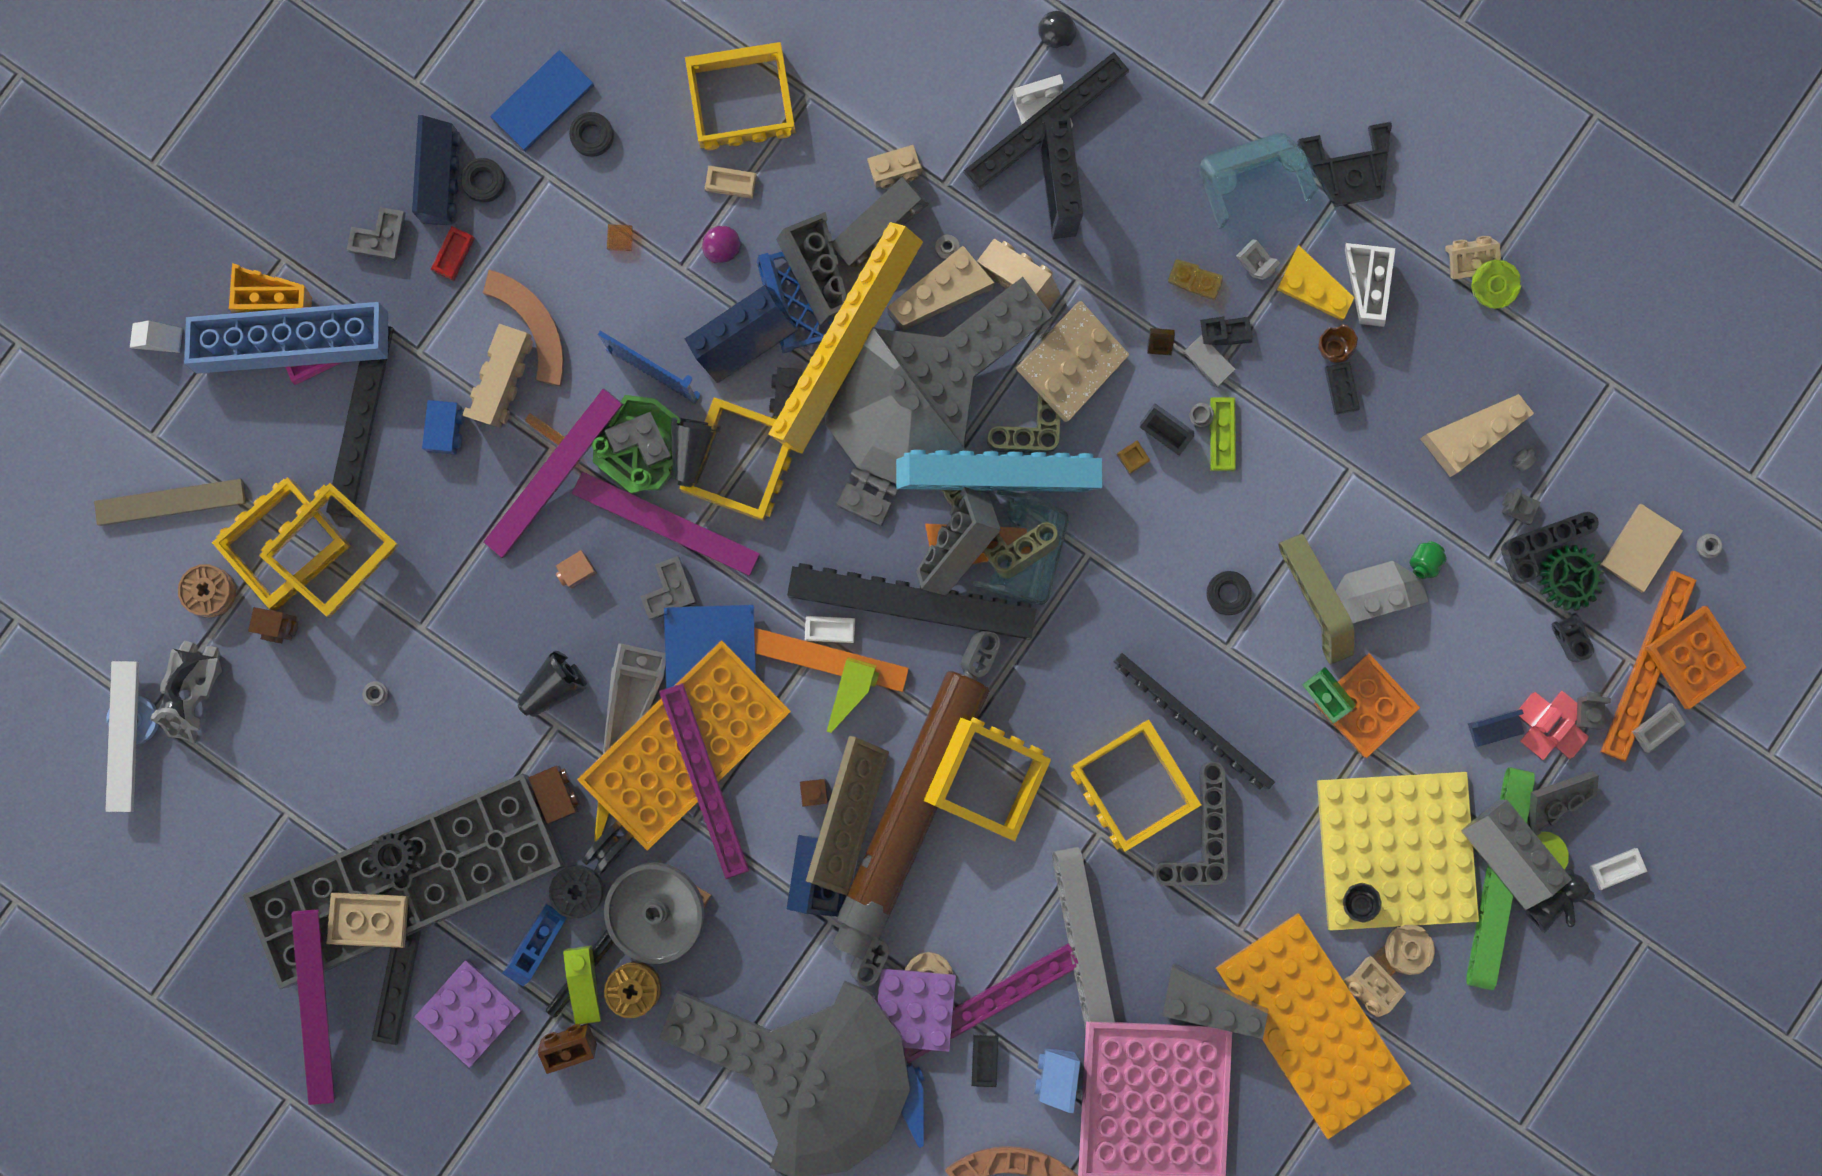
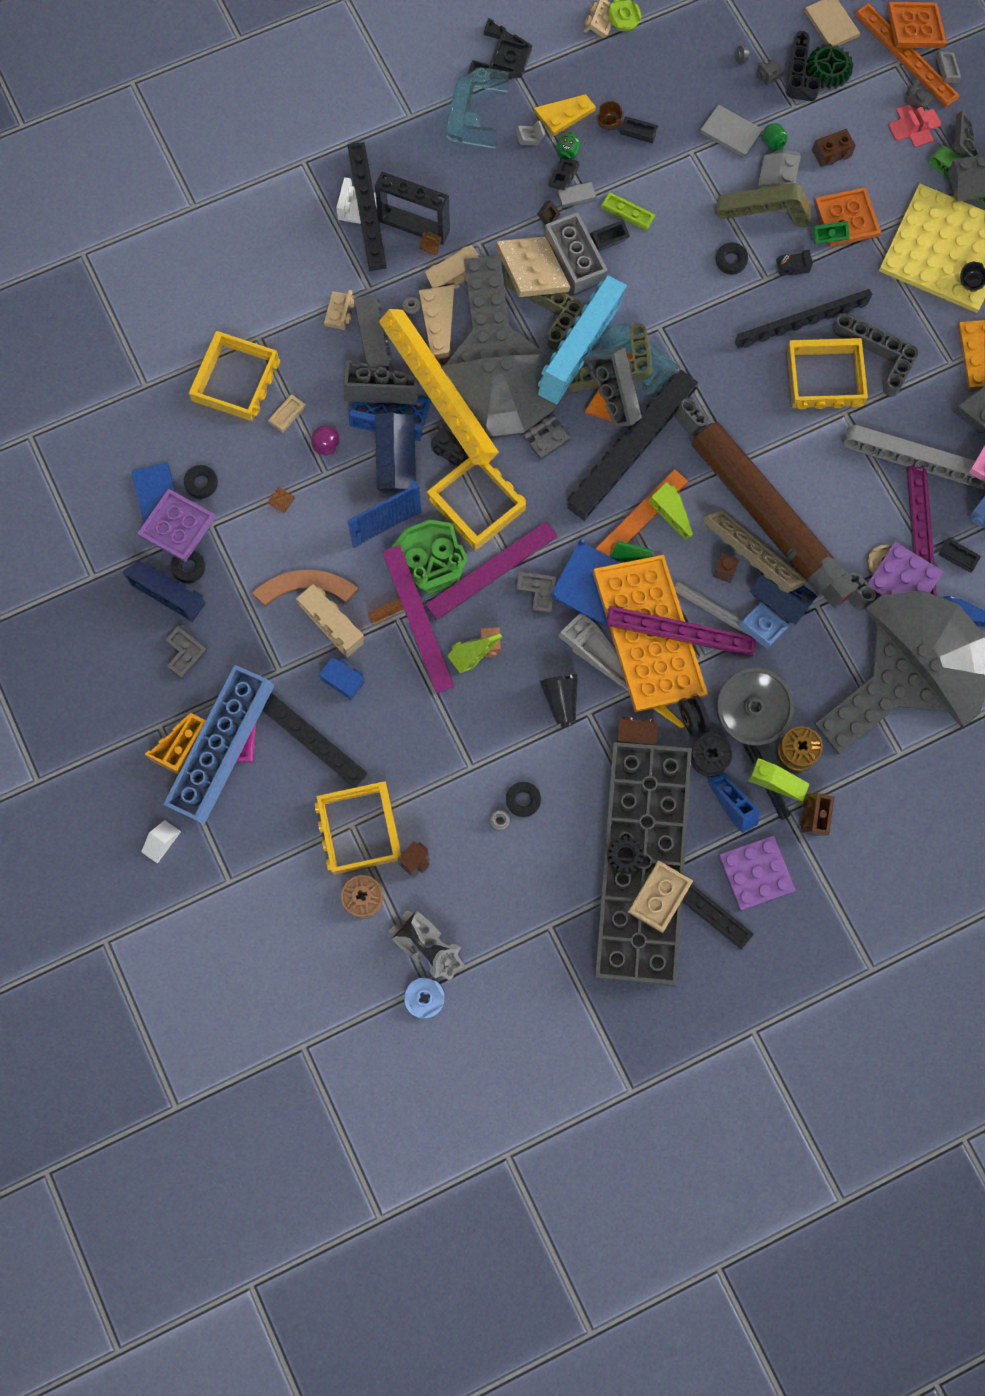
camera: 60 degrees left, 10 degrees down
dark tan tile [94,479,246,526] -> none
white tile [106,661,139,812] -> none
yellow window [259,483,399,619] -> none
magenta tile [291,910,335,1105] -> none
red tile [431,226,475,281] -> none
flat silver plate [605,412,670,468] -> none
black cone [671,417,721,487] -> none
white tile [805,616,855,643] -> none
yellow window [924,717,1051,841] -> none
black hair [1038,11,1076,49] -> none
pearl gold tile [1116,440,1151,475] -> none
clear yellow slope [1168,259,1223,300] -> none
flat silver plate [1189,403,1214,428] -> none
white wedge [1345,243,1395,327] -> none
tan wedge [1420,394,1534,477] -> none
dark blue panel [1468,709,1525,747] -> none
black piece [1551,613,1594,663] -> none
none -> medium lavender plate [137,489,216,562]
none -> clear orange tile [419,231,442,255]
none -> lime slope [447,634,502,674]
none -> black tyre [506,782,541,817]
none -> light grey brick [545,212,608,294]
none -> green head [555,132,581,159]
none -> green slope [610,541,653,562]
none -> light grey axle [674,582,750,636]
none -> light grey tile [700,104,763,158]
none -> medium blue tile [738,601,790,650]
none -> black leg [776,249,813,275]
none -> reddish brown brick [812,129,856,167]

